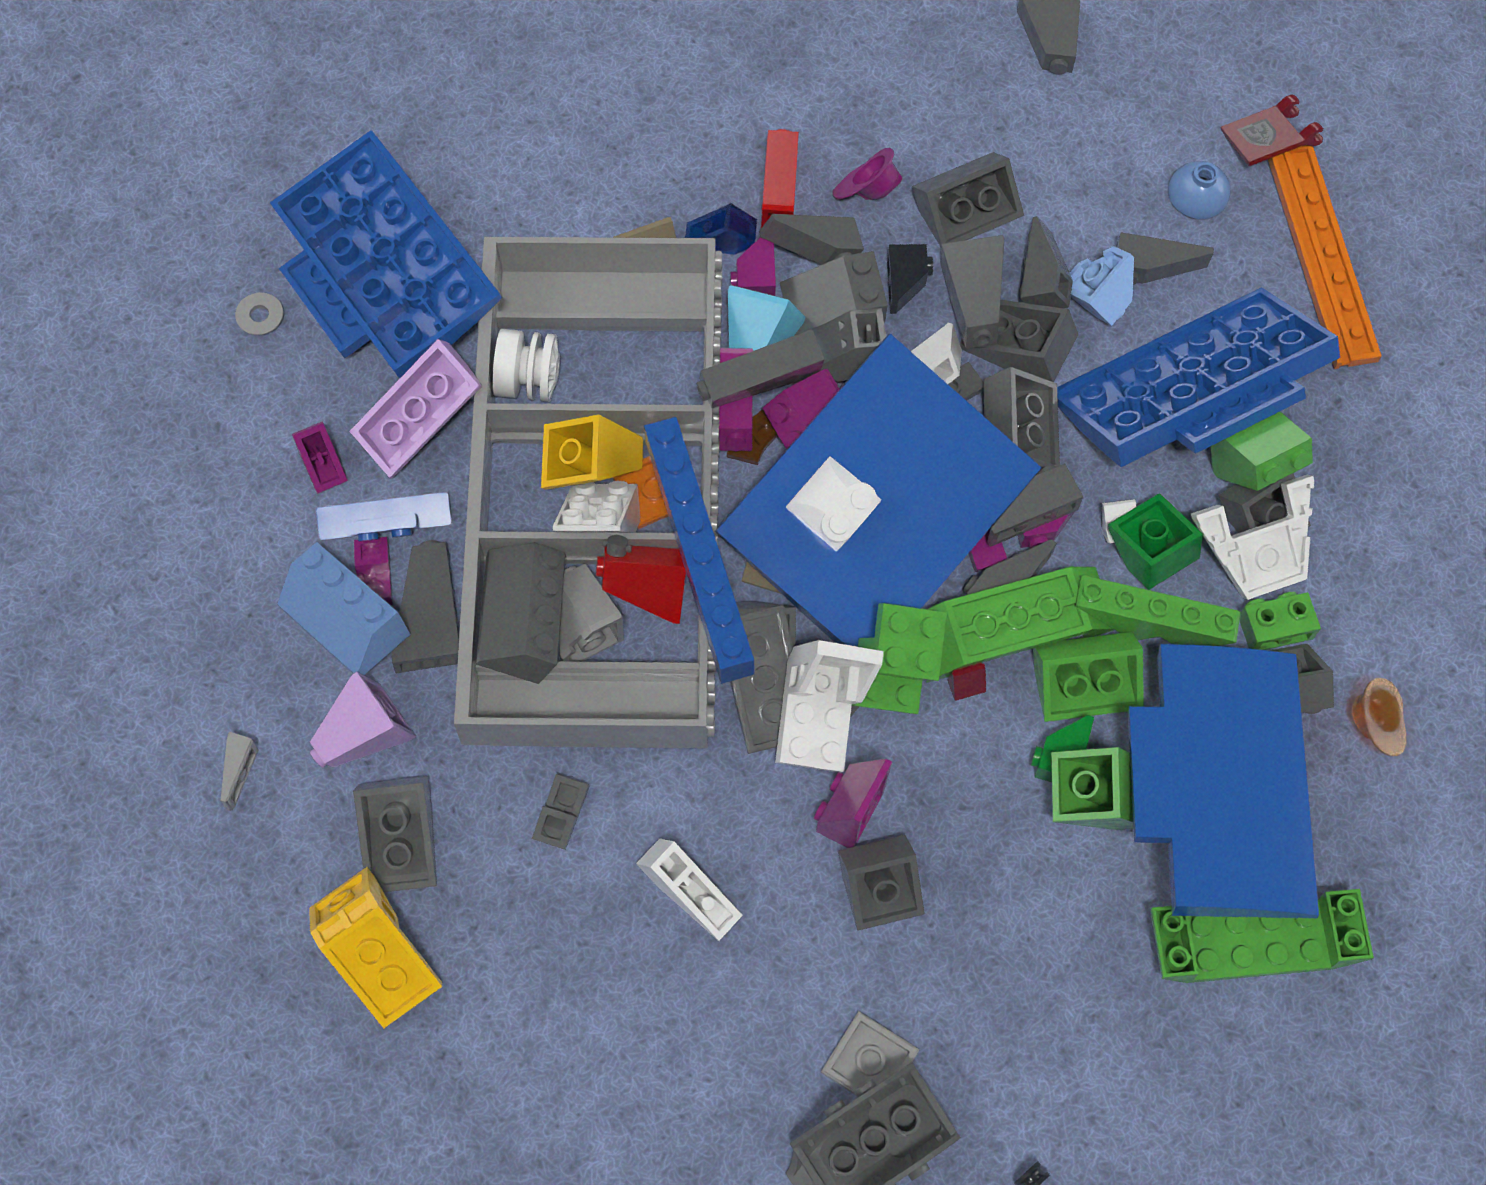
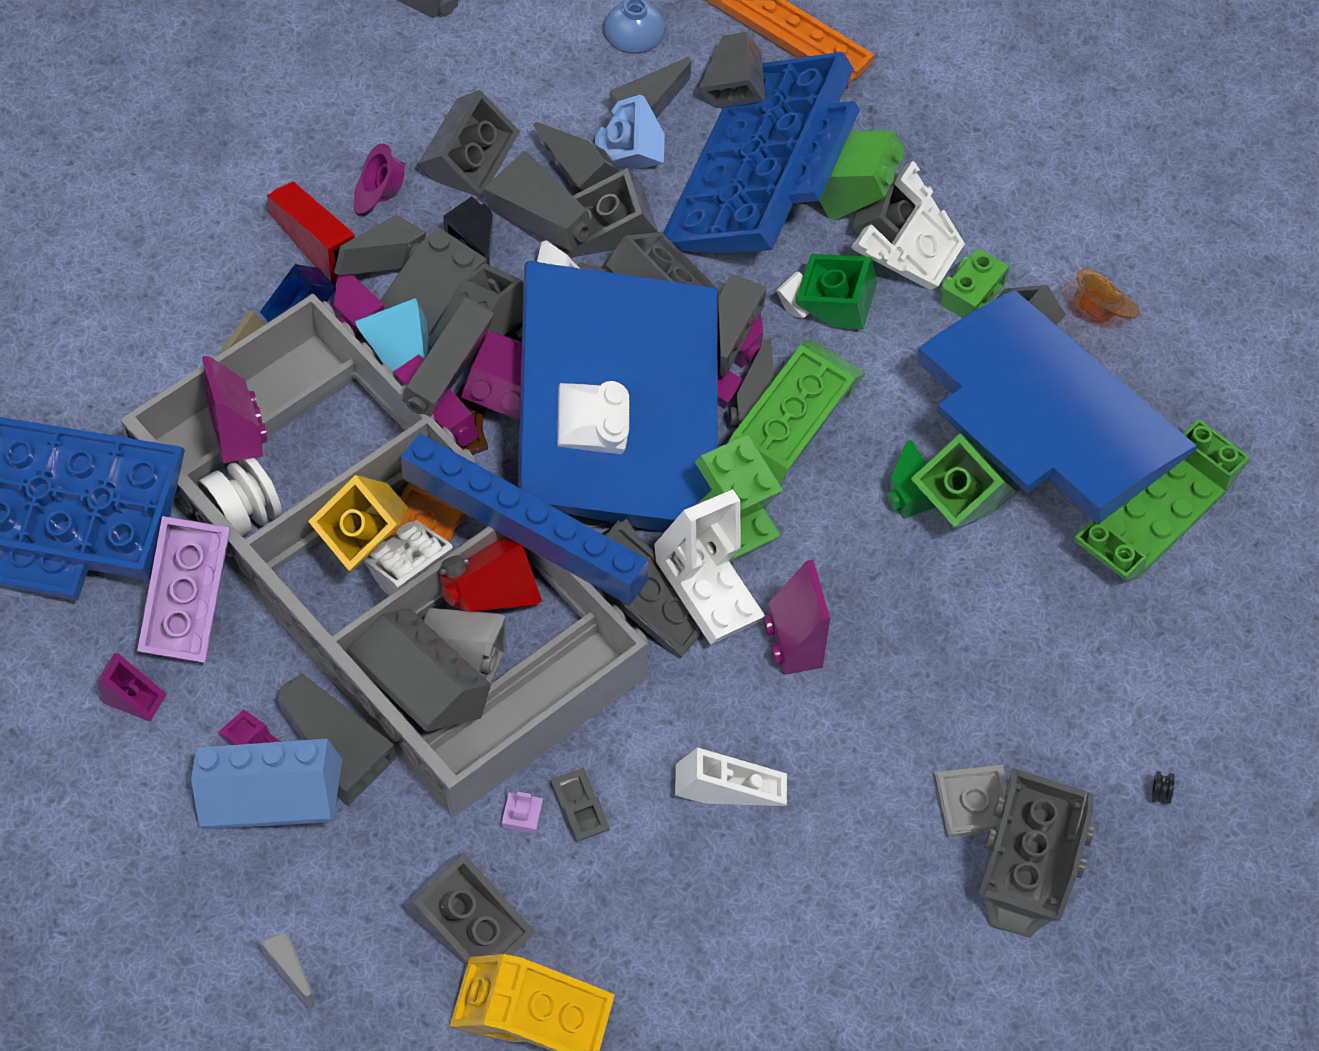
camera: 40 degrees left, 10 degrees down
lavender slope [310,672,416,768] -> none
bracket [316,492,452,542] -> none
dark grey slope [838,835,925,931] -> none
dark red slope [947,662,986,701] -> none
bright green slope [1033,632,1144,722] -> none
bright green slope [1076,575,1241,646] -> none
none -> magenta slope [202,356,268,463]
none -> lavender tile [502,792,543,834]
none -> dark grey slope [699,32,765,108]

